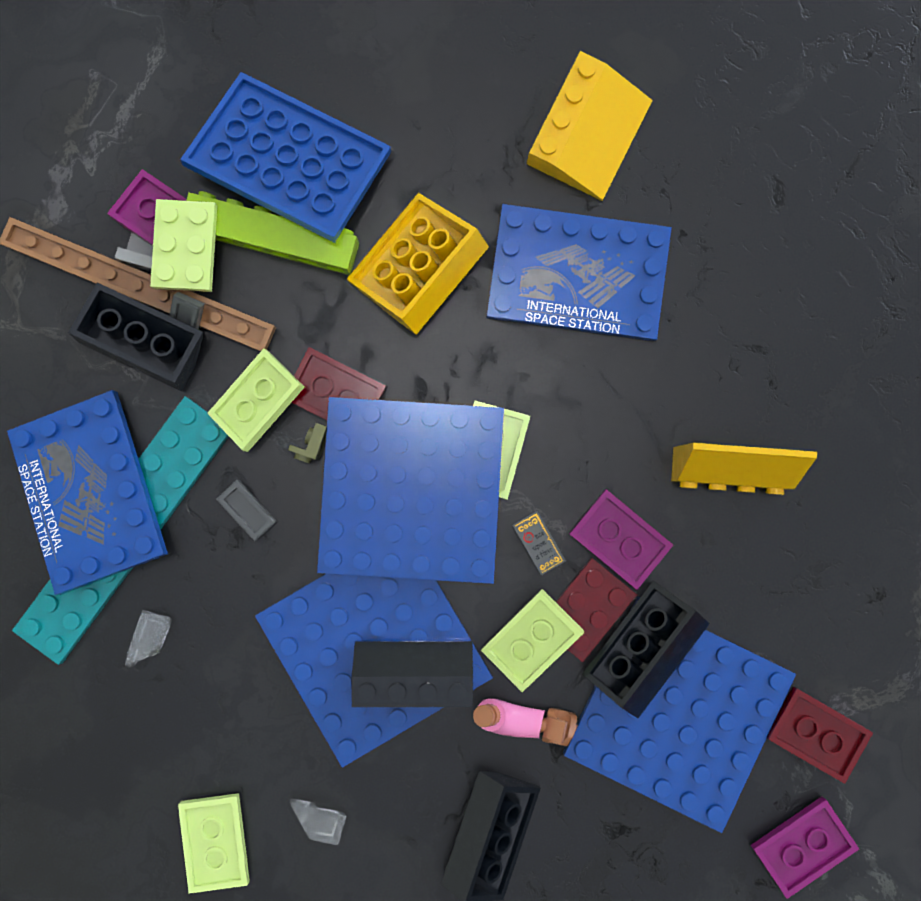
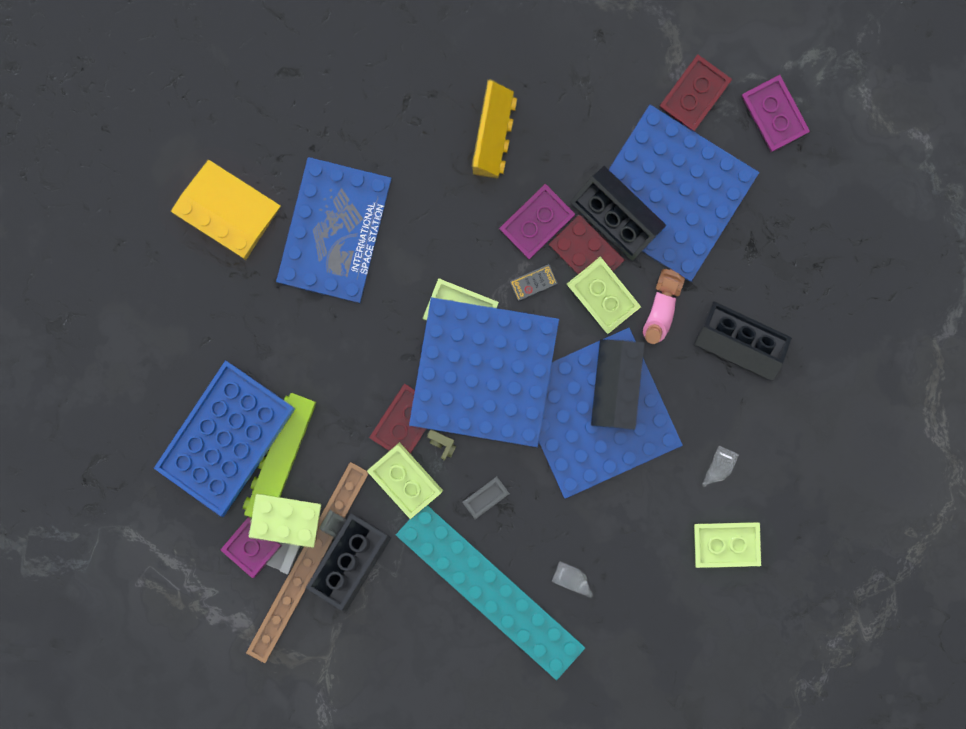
camera: 80 degrees left, 0 degrees up
blue plate [7,390,168,595] -> none
yellow slope [347,193,489,335] -> none

